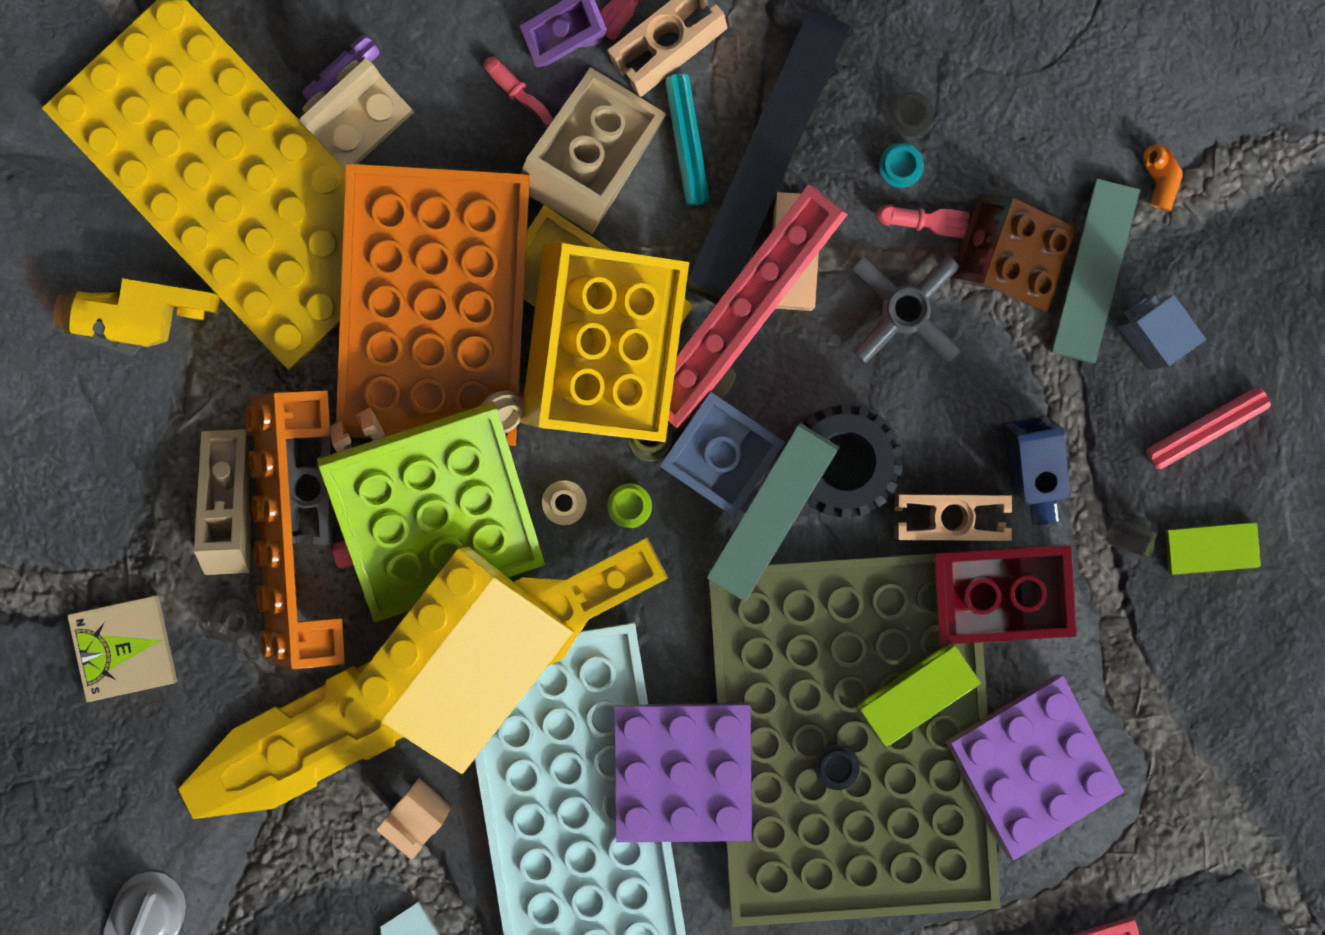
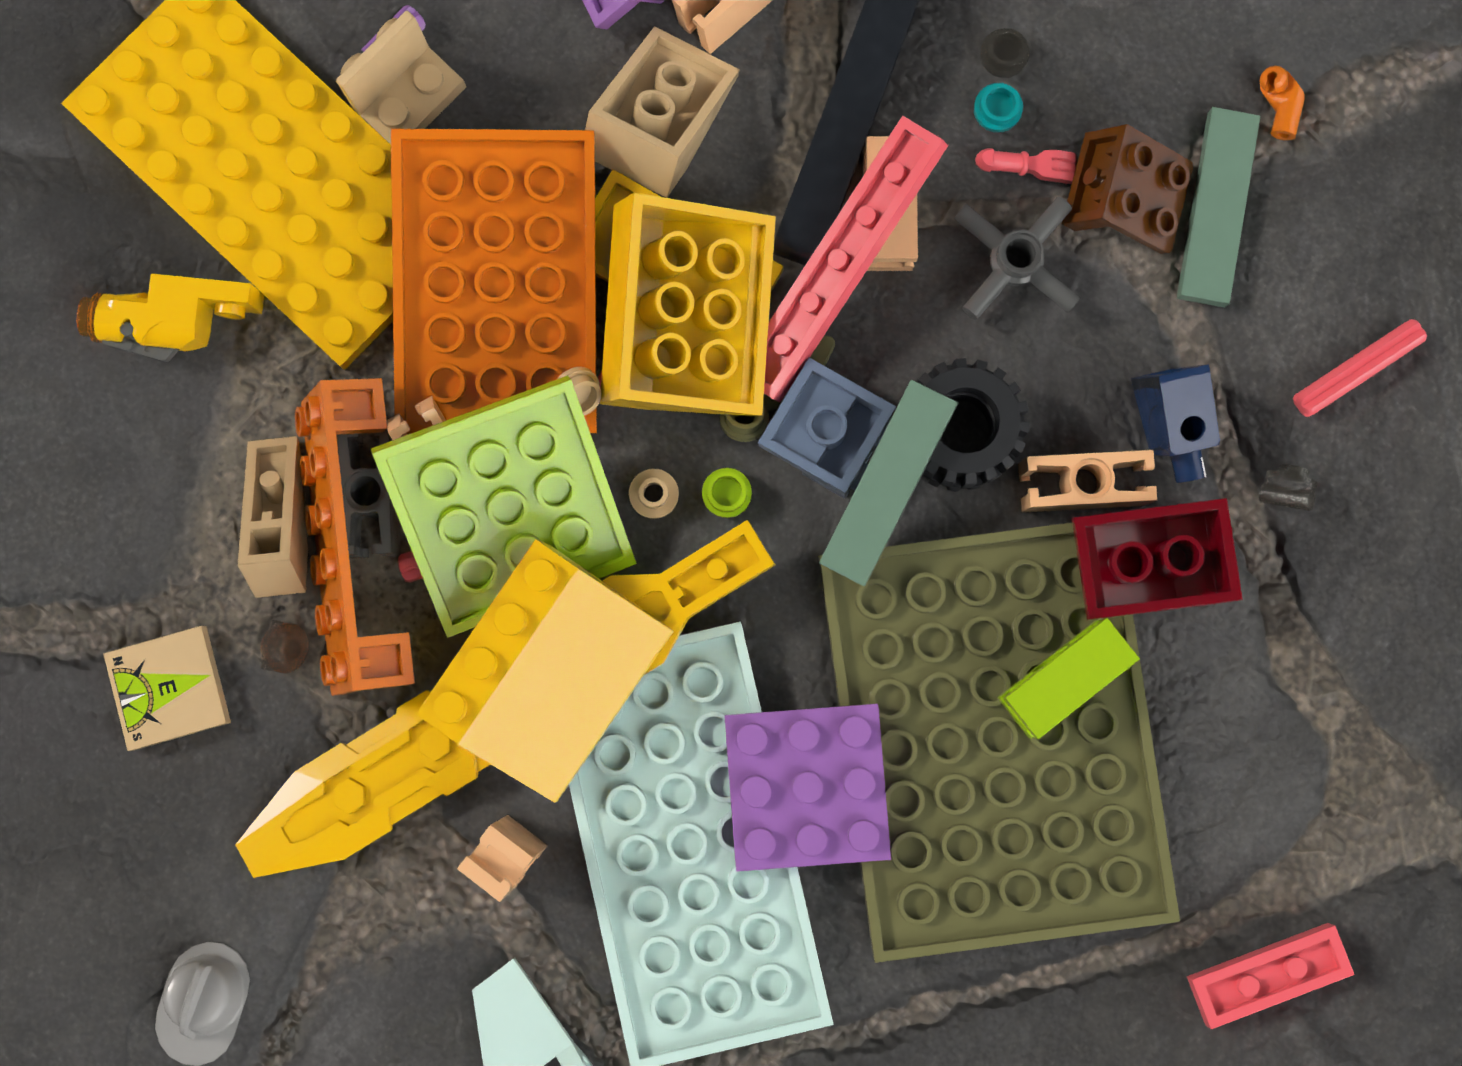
camera: 10 degrees left, 5 degrees down
coral piece [483,56,553,129] -> none
teal axle [665,73,710,207] -> none
black plate [814,744,860,790] -> none
medium lavender plate [945,674,1124,861] -> none
sand blue brick [1118,294,1207,370] -> none
lime tile [1165,522,1261,575] -> none

